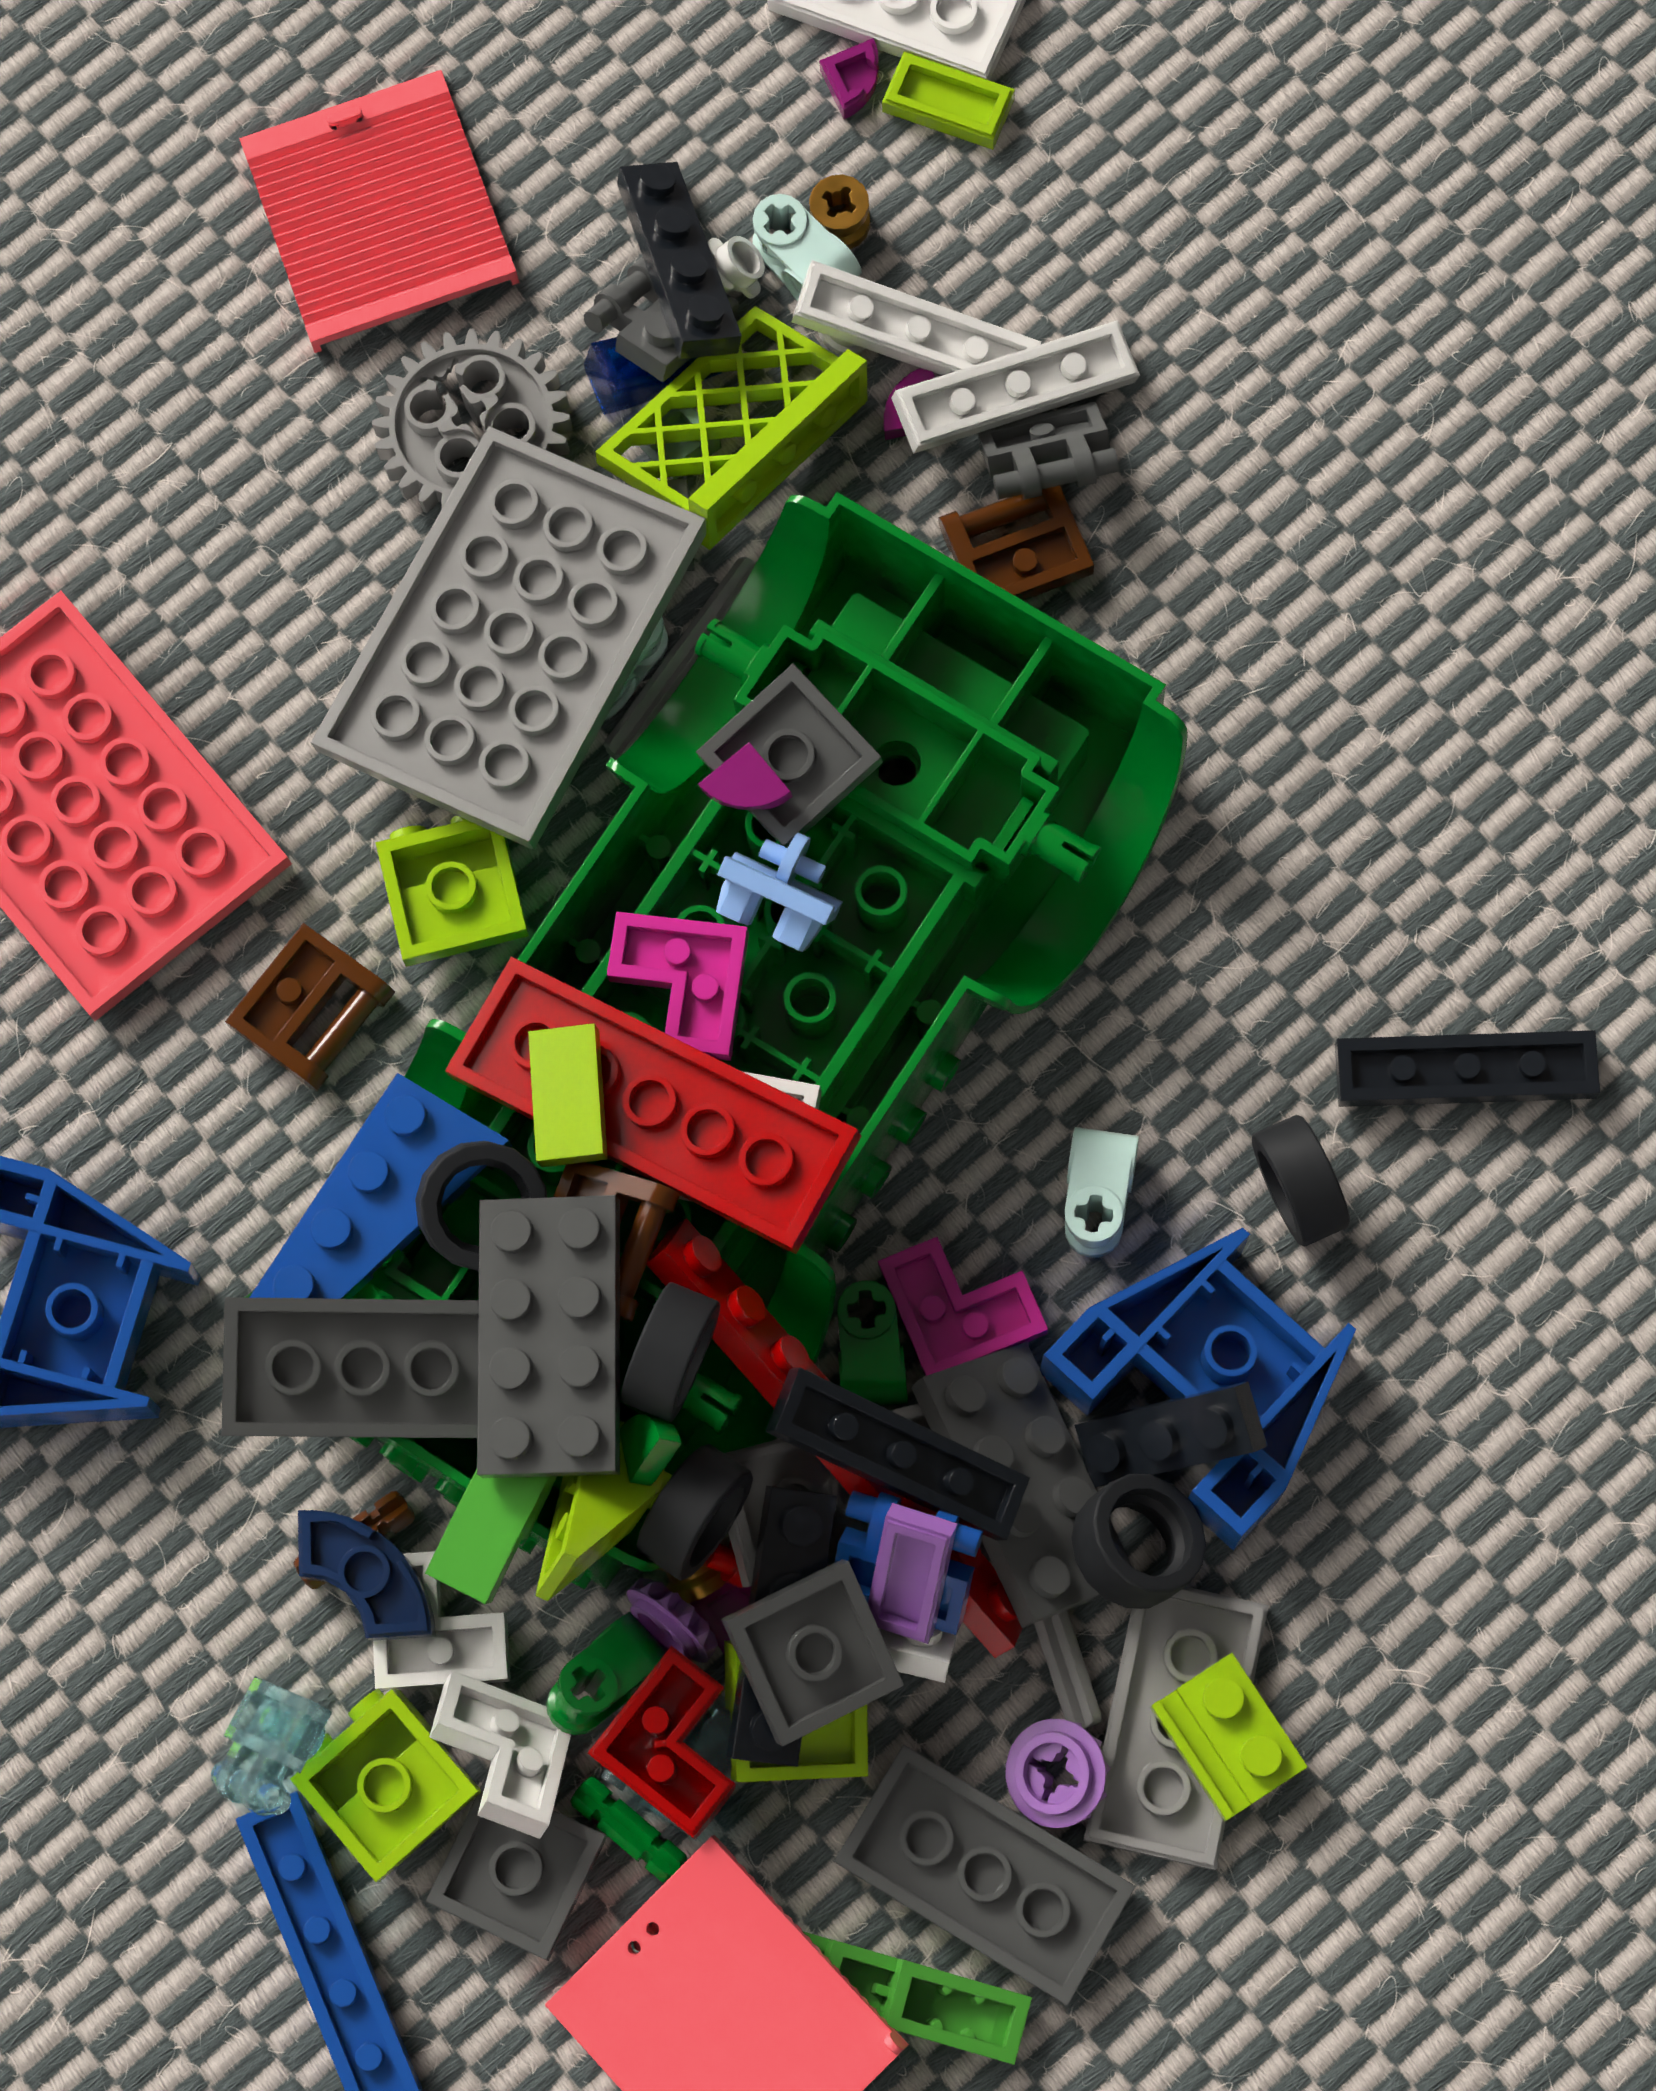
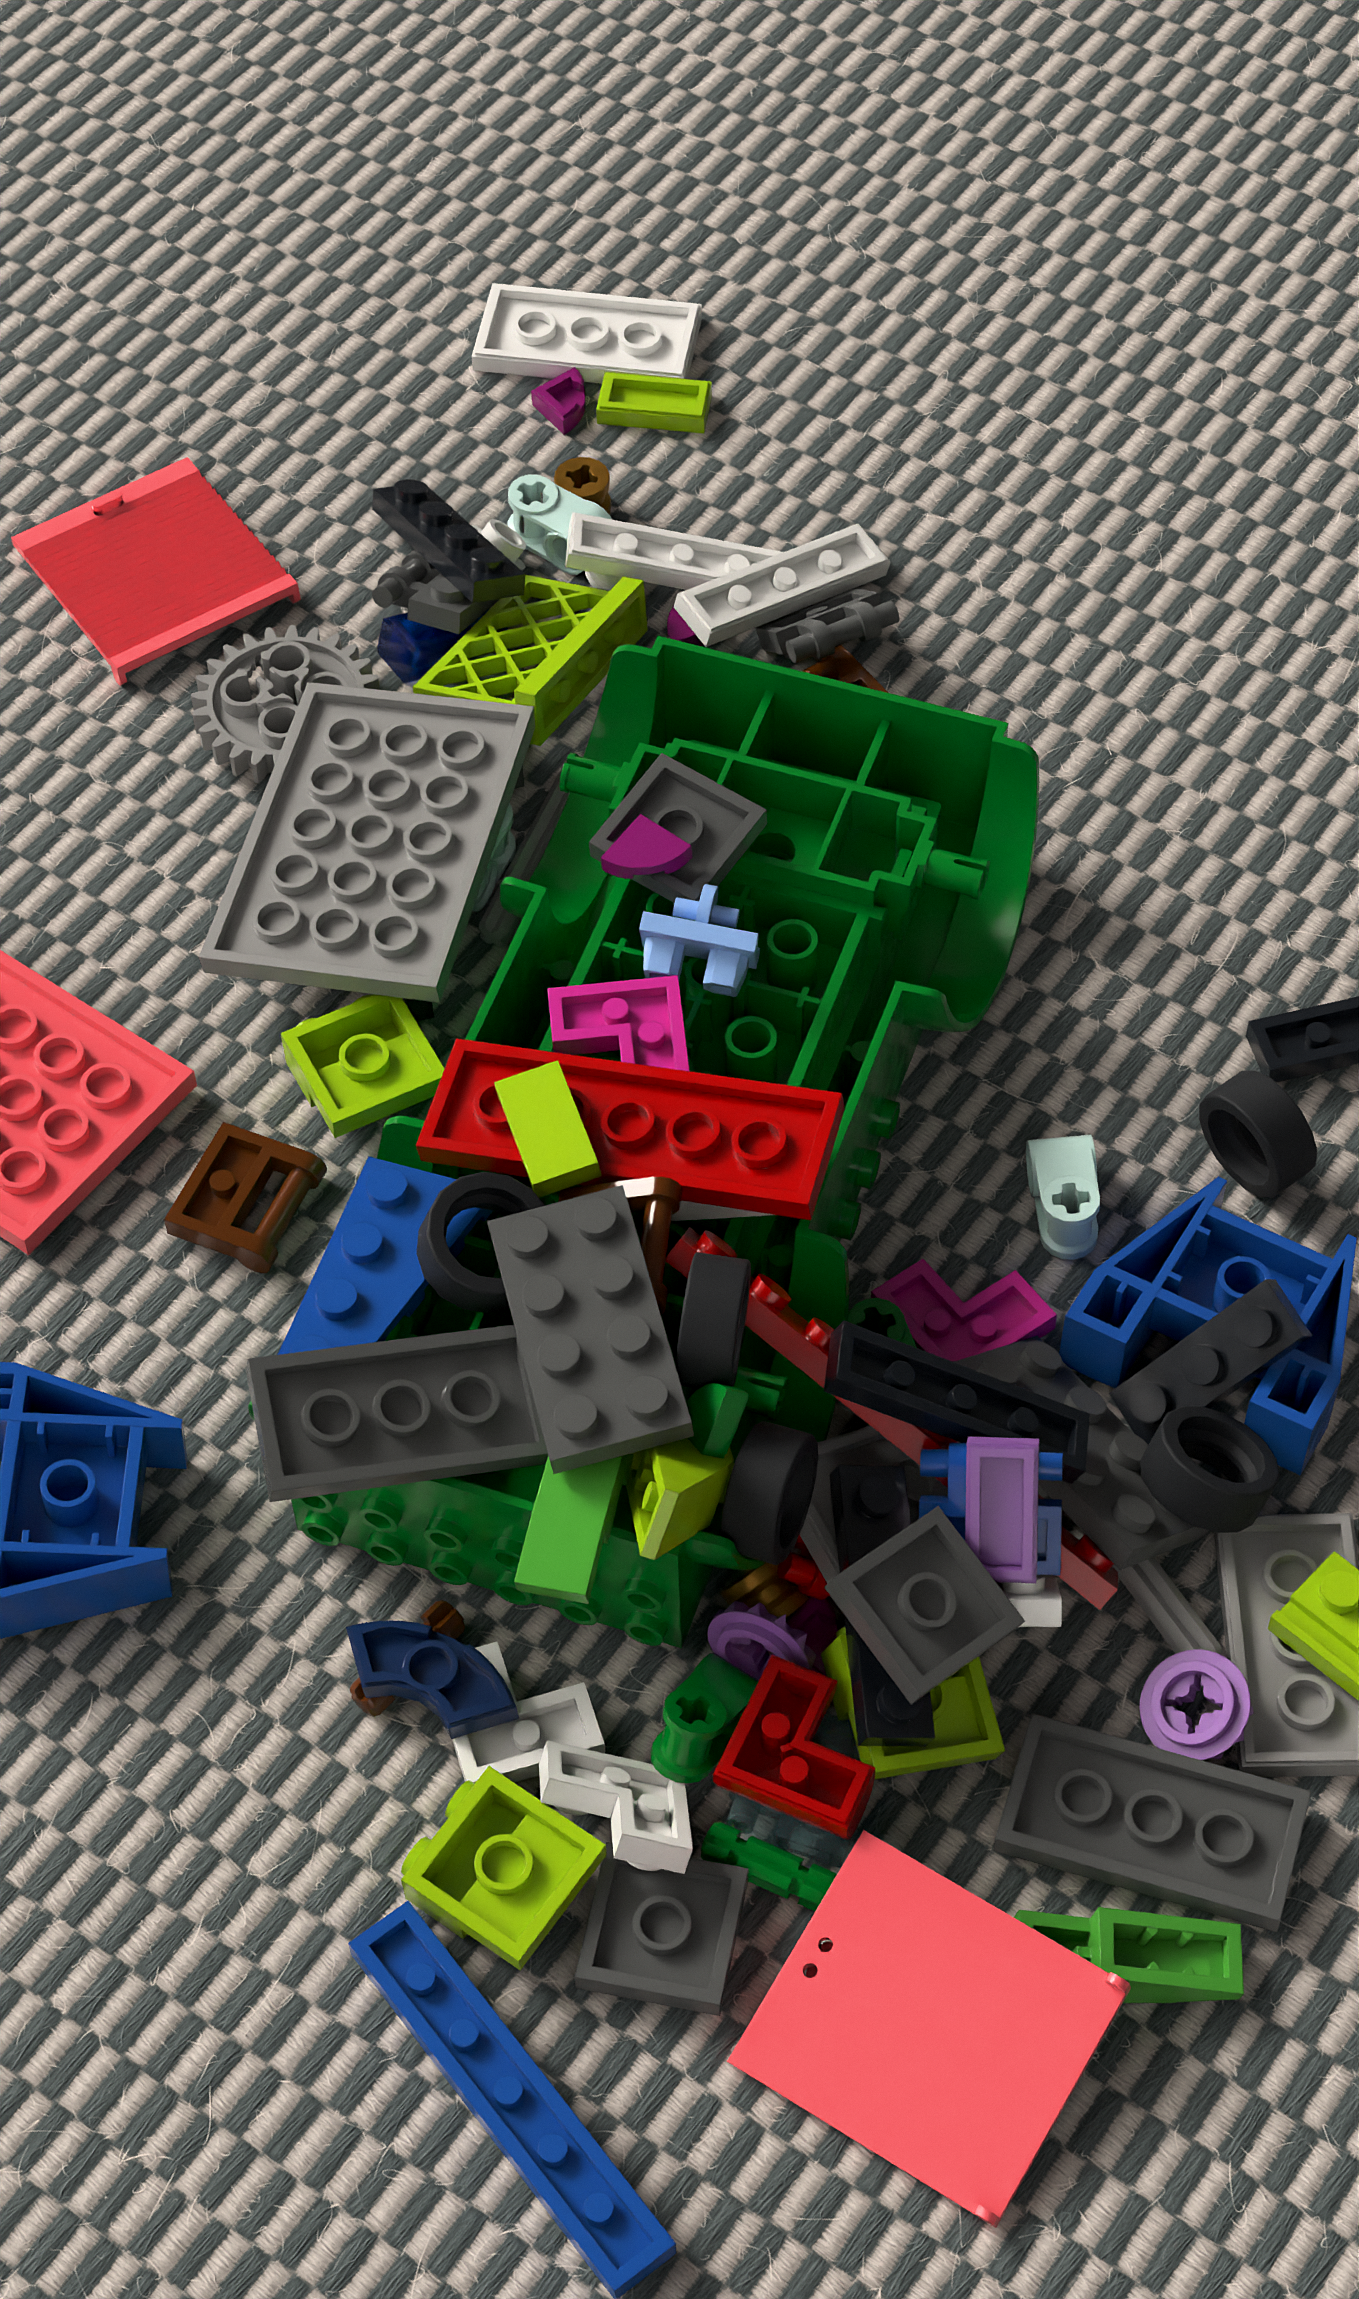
camera: 20 degrees left, 20 degrees down
clear light blue plate [211,1676,332,1816] -> none

